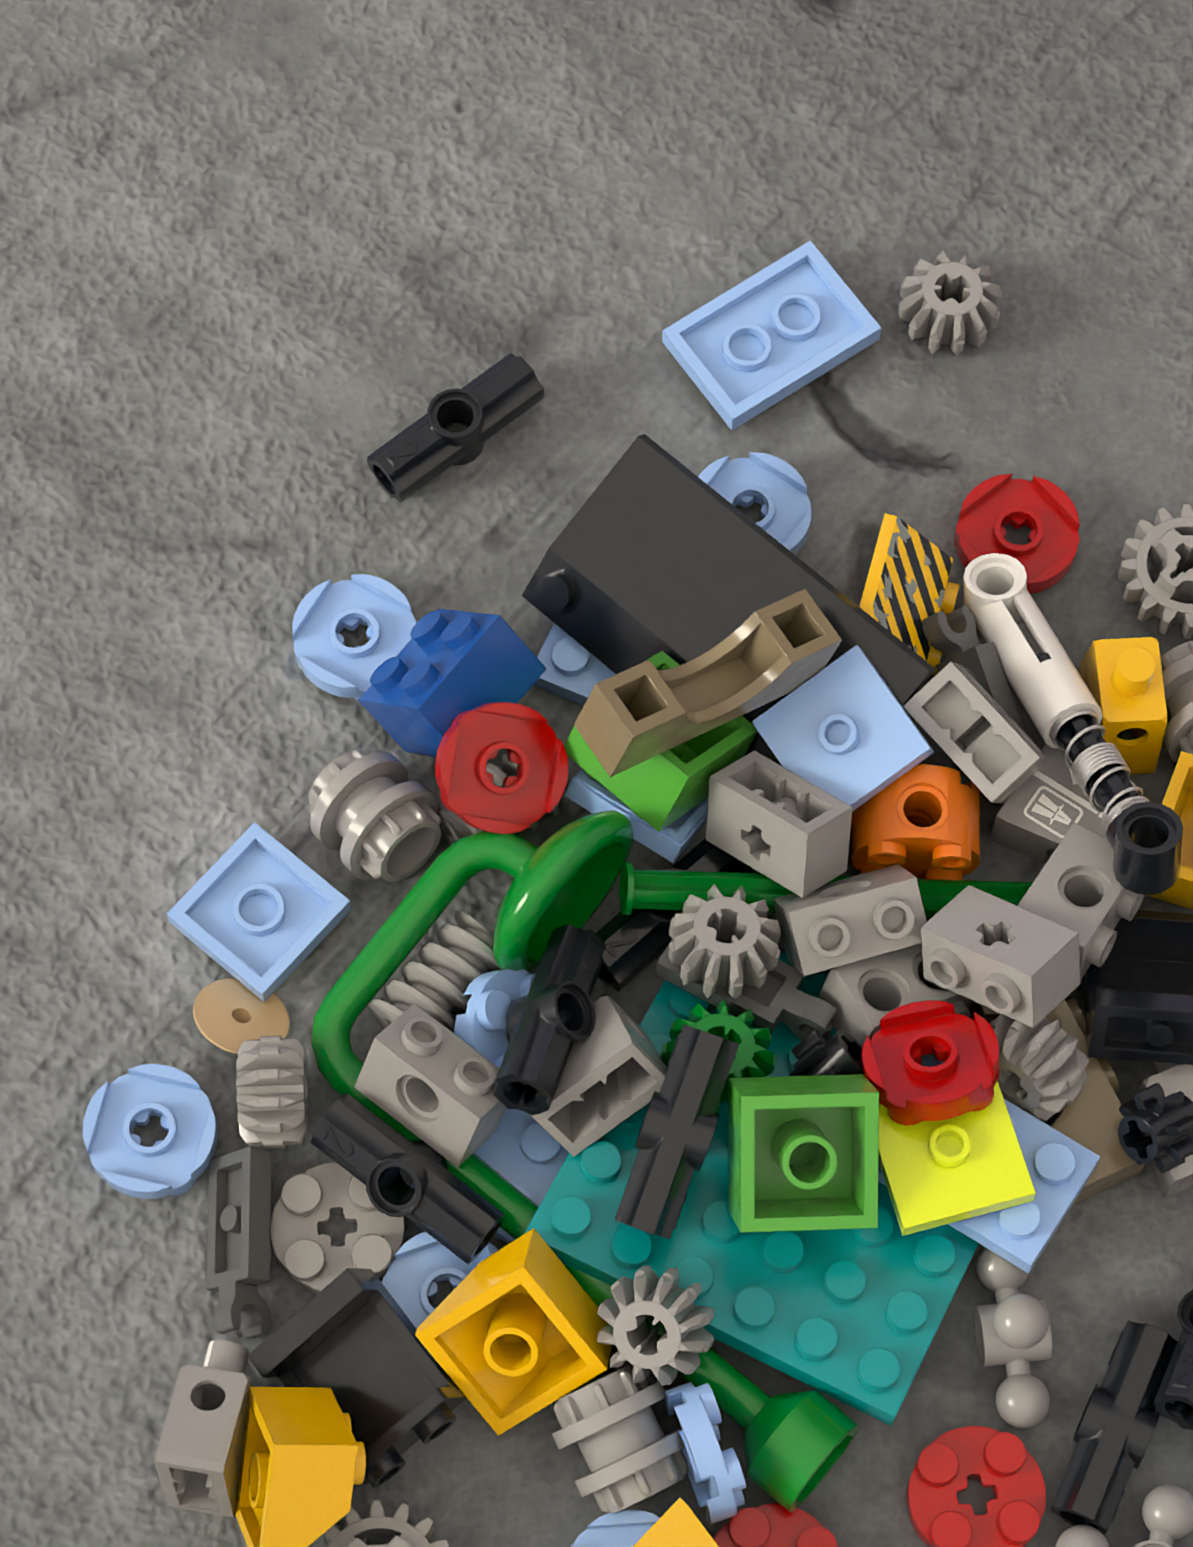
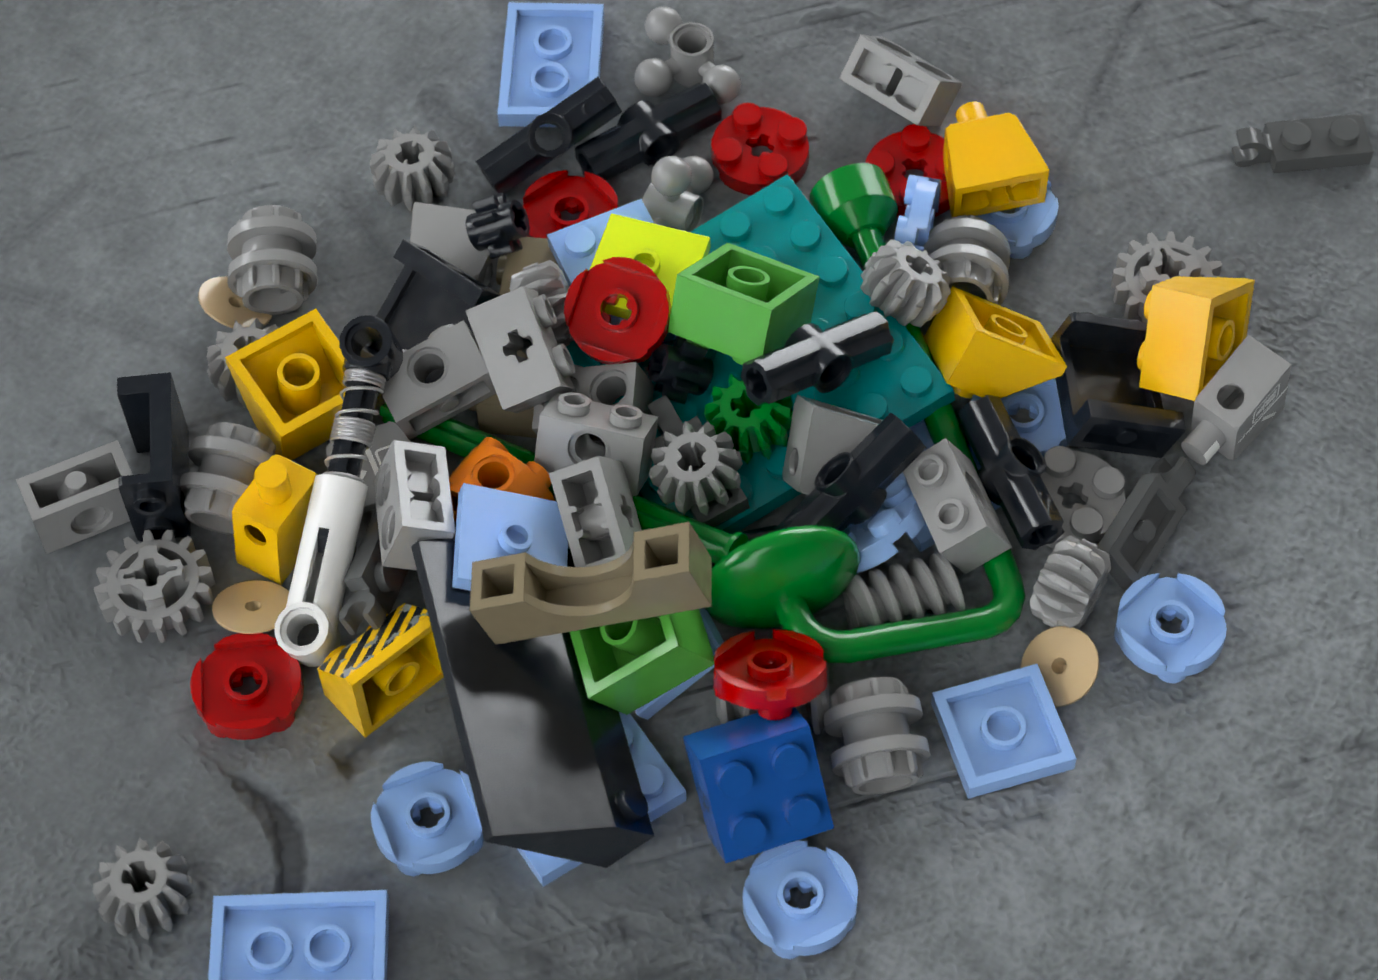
camera: 145 degrees left, 10 degrees down
none -> tan piece [212,580,289,634]
none -> red plate [523,170,618,239]

